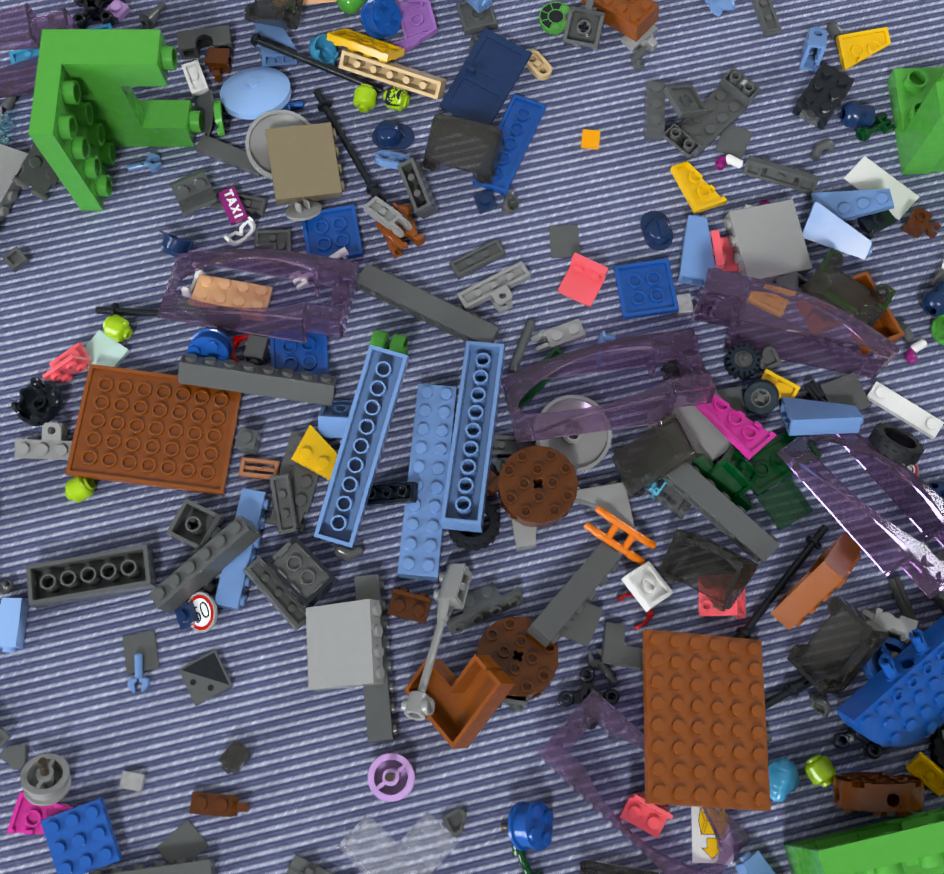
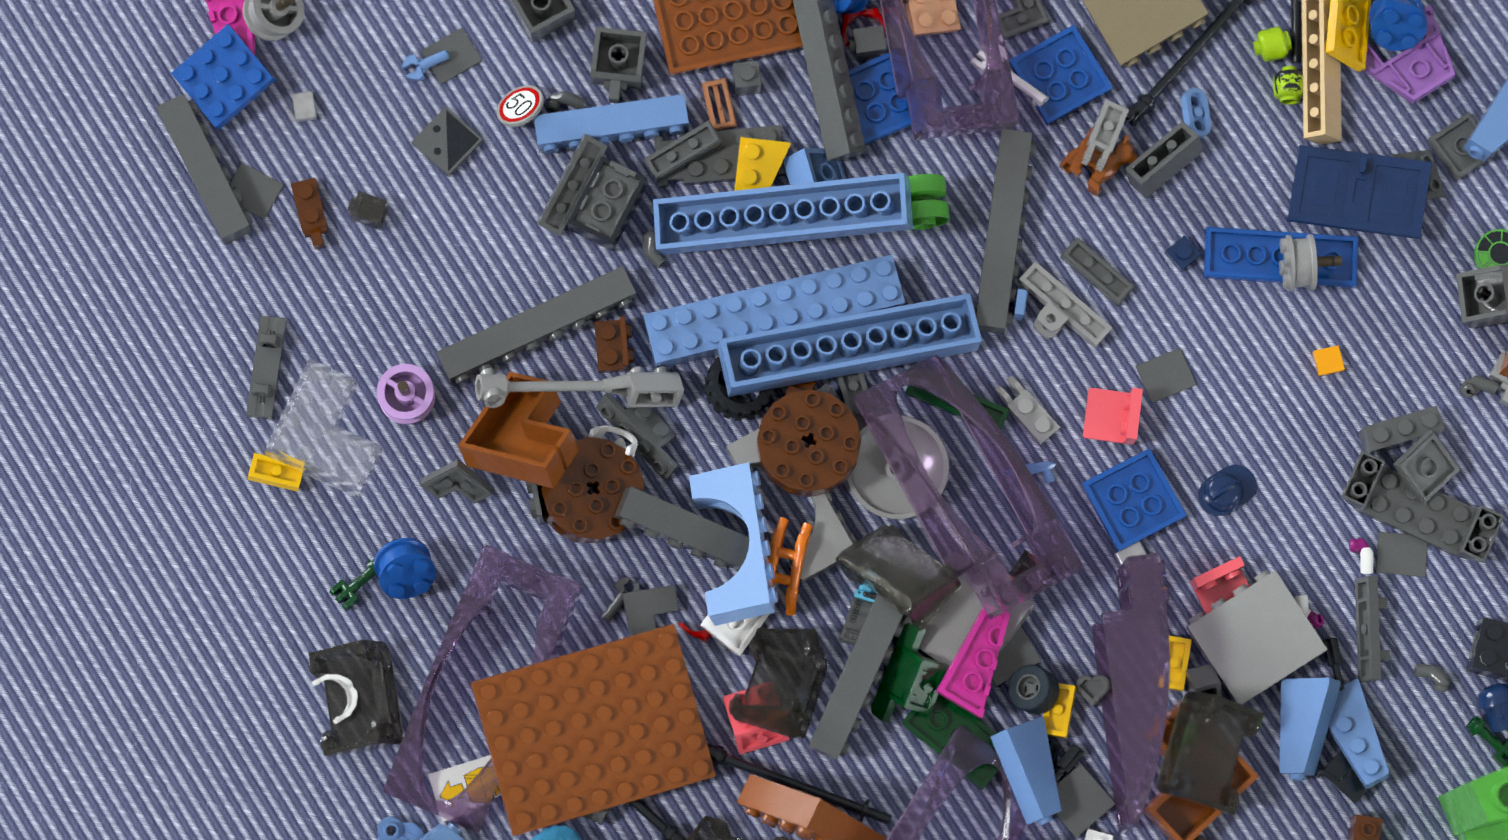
camera: 65 degrees right, 5 degrees up
dark grey brick [149,515,261,614] -> none
dark blue plate [174,602,199,630] -> none
light grey piece [285,199,322,221] -> none
light grey brick [306,599,385,691] -> none
black tile [367,482,418,507] -> none
dark blue piece [372,120,415,149] -> none
clear smoke windscreen [423,113,505,184] -> none
dark grey tile [441,808,467,836] -> none
dark grey piece [502,191,519,214] -> none
dark grey piece [508,320,536,374] -> none
tan plate [526,49,552,81] -> none
black gear [558,667,620,730] -> none
dark grey tile [559,602,604,647] -> none
coral bracket [619,792,674,838] -> none
yellow wing [670,161,728,214] -> none
medium blue slope [677,215,718,288] -> none
black wheel [724,343,761,380] -> none
clear green tile [757,478,813,531] -> none
white sticker [844,156,919,220] -> none
none -> dark grey tile [420,459,494,504]
none -> white helmet [588,425,638,457]
none -> light blue arch [689,462,778,626]
none -> medium blue tile [1013,289,1028,321]
none -> light grey wheel [1279,234,1342,292]
none -> black axle [1322,638,1344,691]

